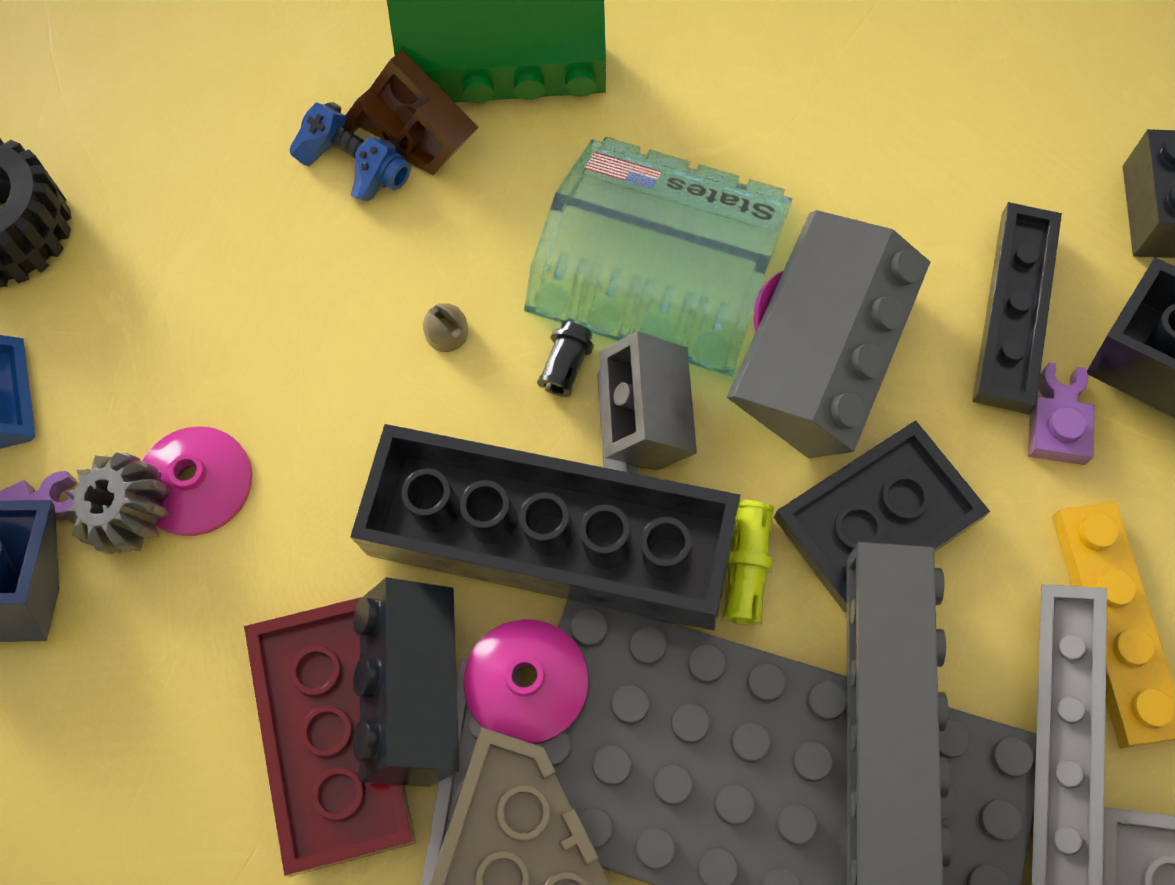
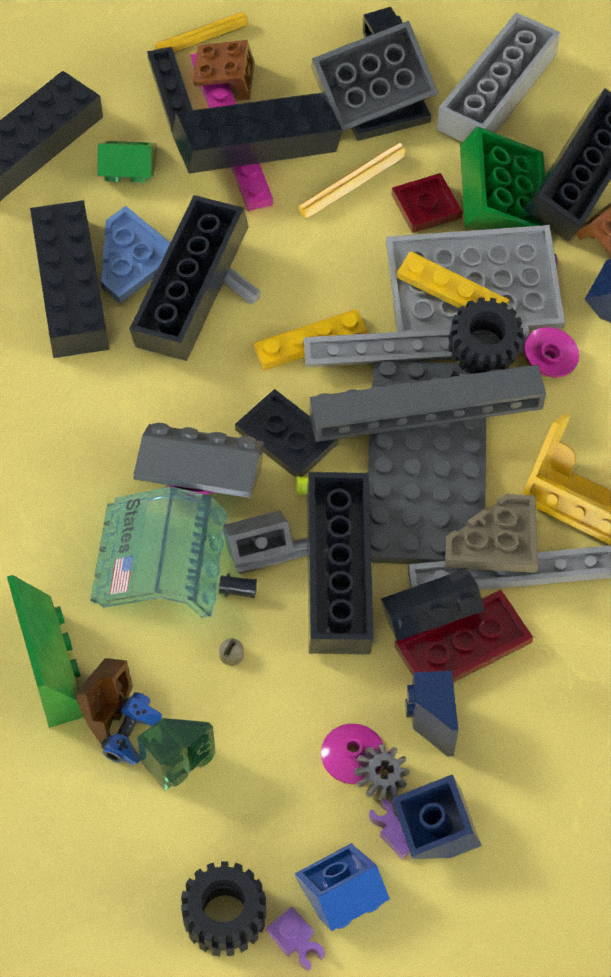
camera: 105 degrees left, 10 degrees down
dark pink dish [463,619,588,744] -> none
black plate [972,202,1062,415] -> none
medium lavender plate [1028,362,1095,465] -> none
none -> clear green slope [137,718,216,791]
none -> dark blue slope [405,671,458,757]

